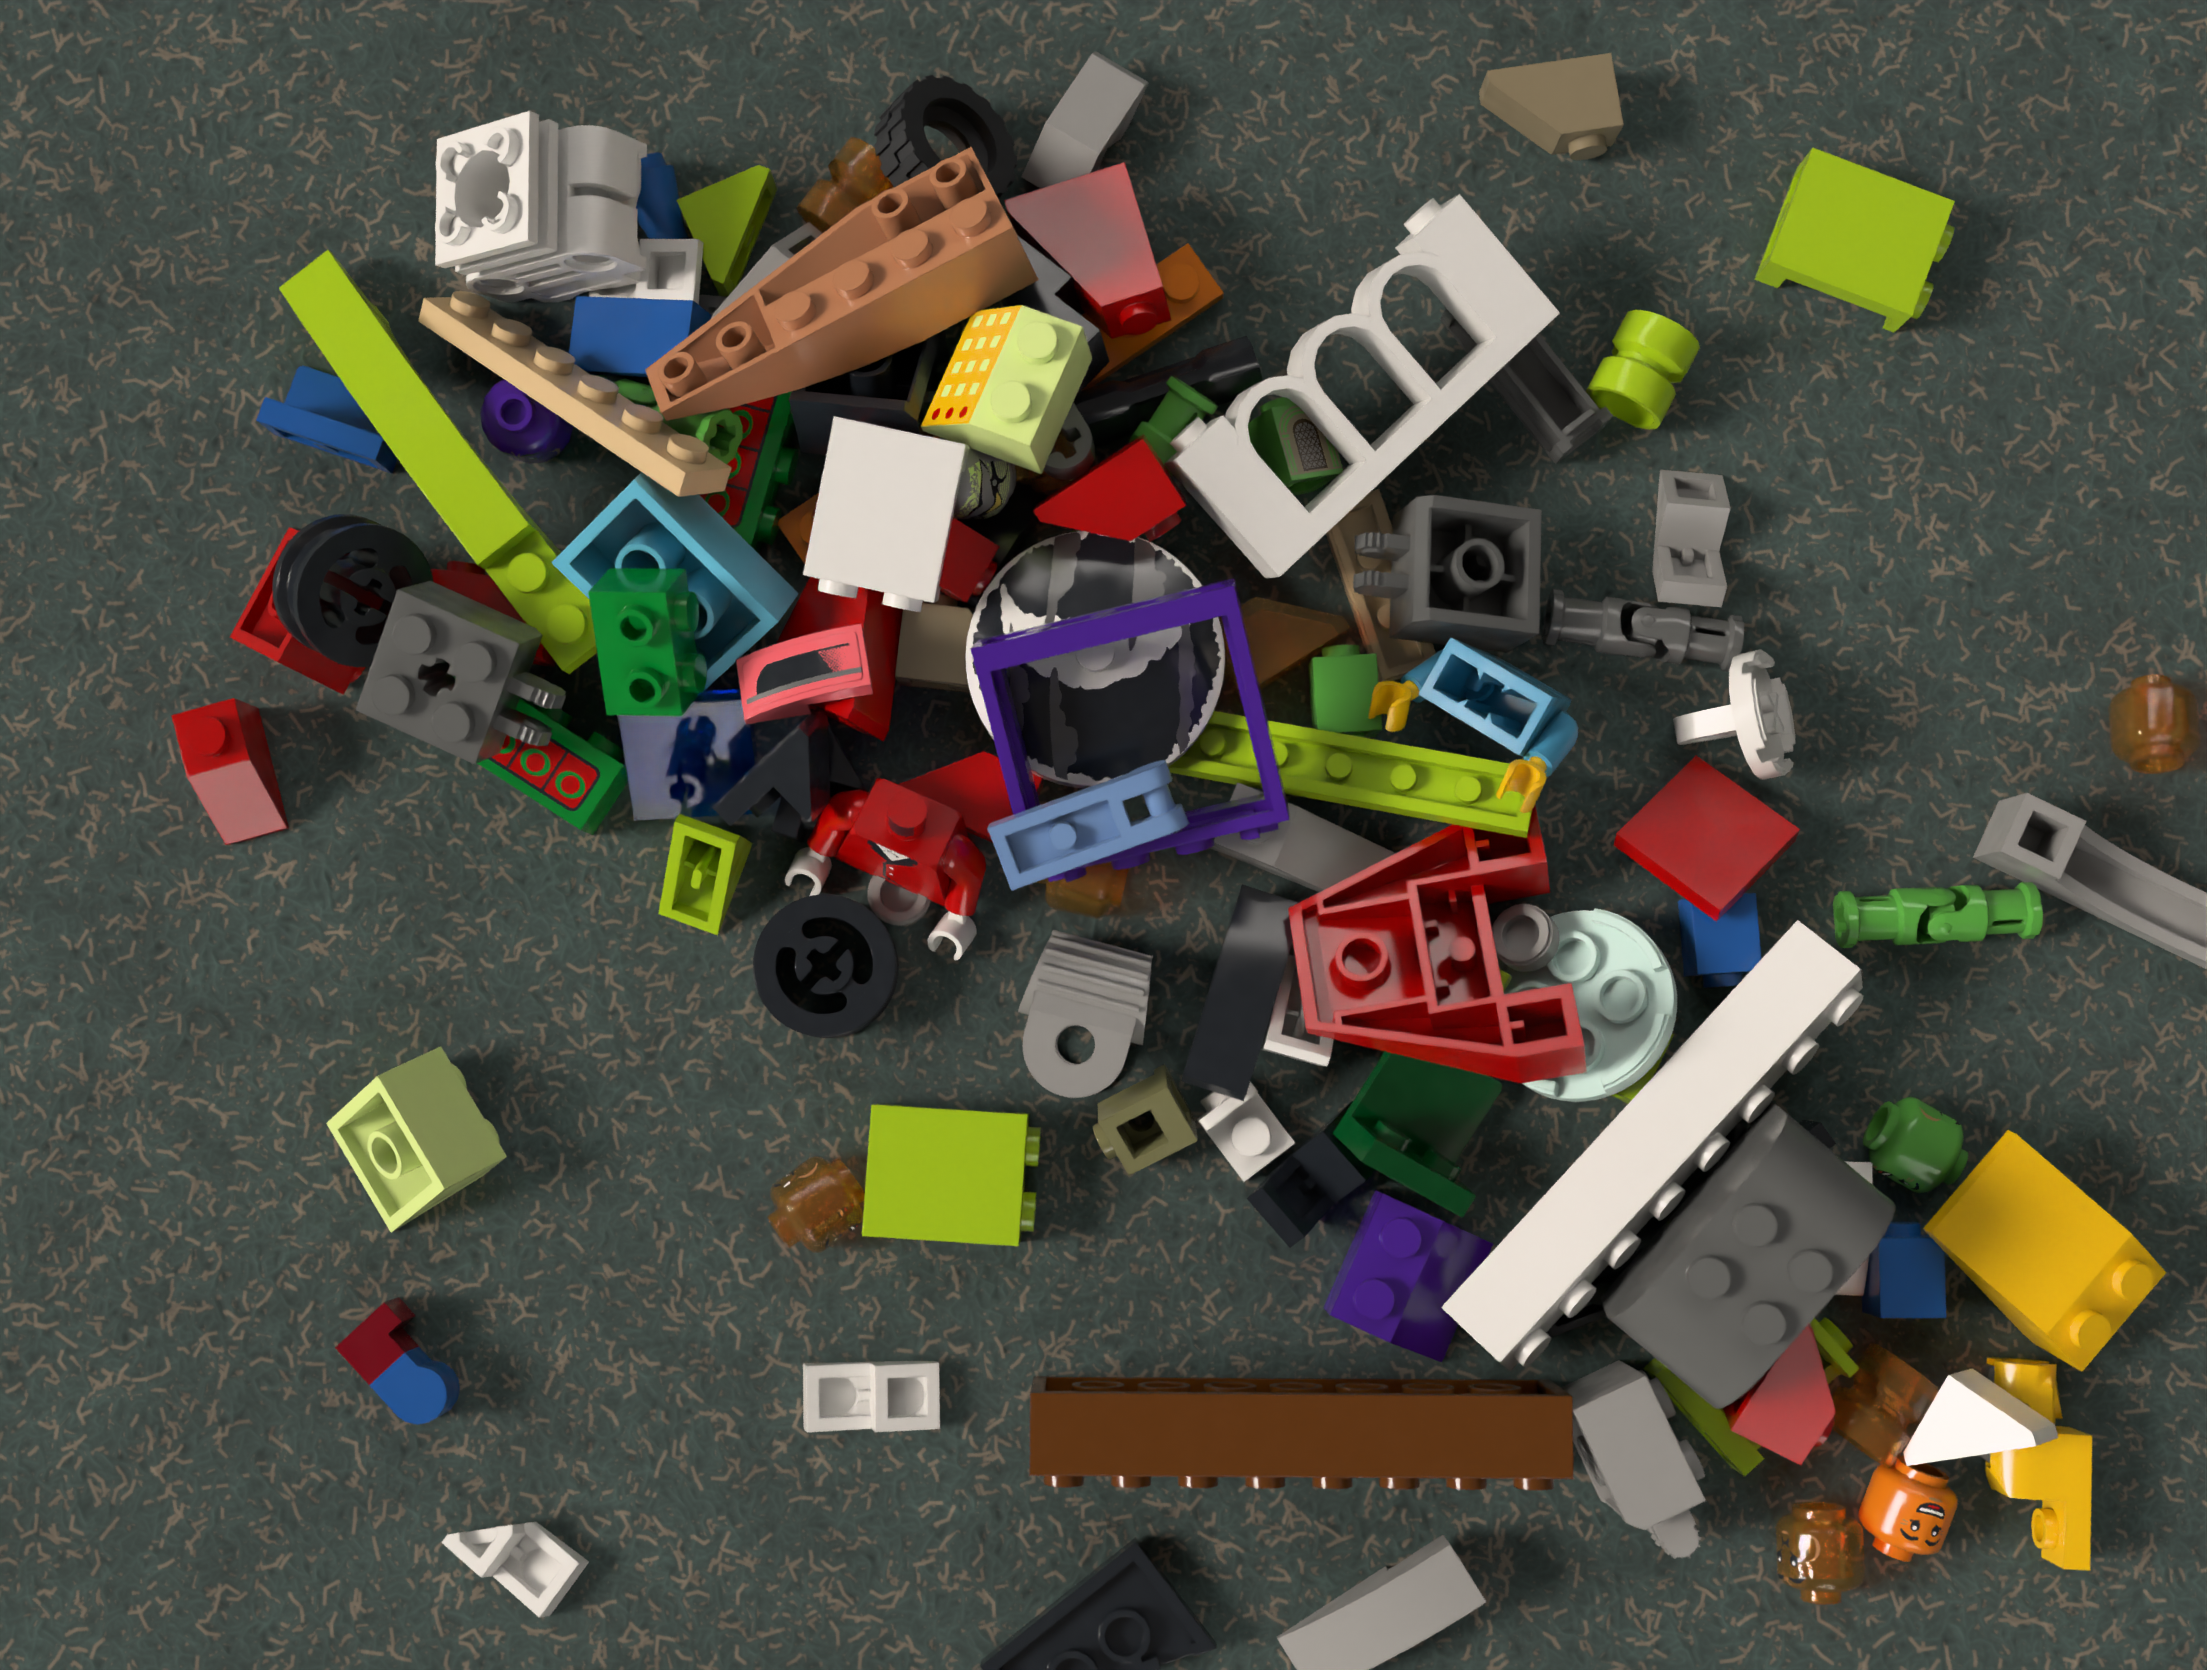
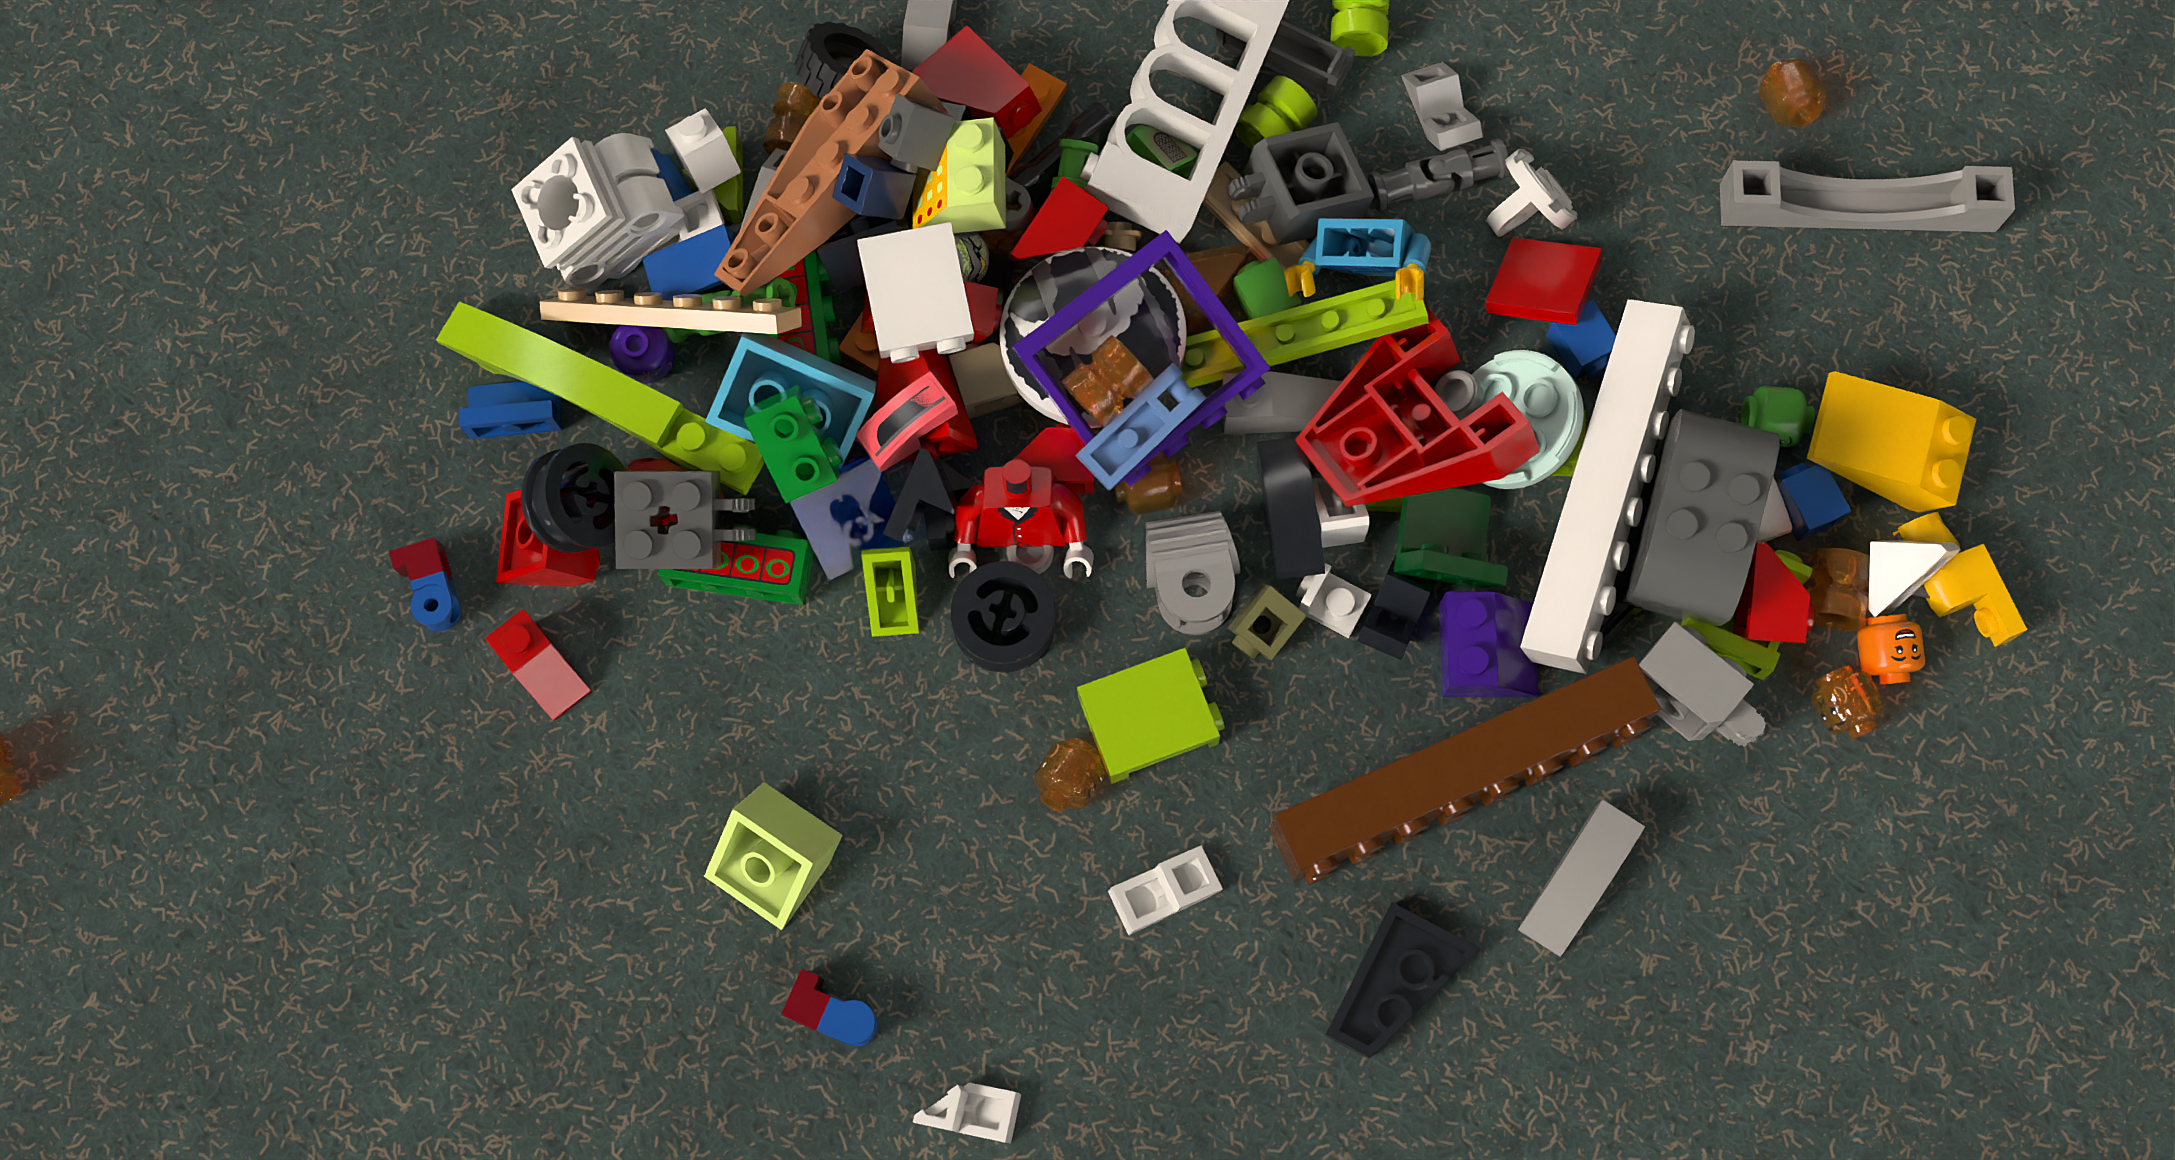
camera: 20 degrees left, 10 degrees down
bright green piece [1833,882,2043,948] -> none
none -> leg [388,537,461,632]
none -> white brick [665,108,741,194]
none -> dark blue brick [832,153,916,220]
none -> dark grey brick [878,93,956,173]
none -> clear orange wheel [1061,335,1154,427]
none -> tan plate [1100,222,1141,253]
none -> lime wheel [1234,75,1318,150]

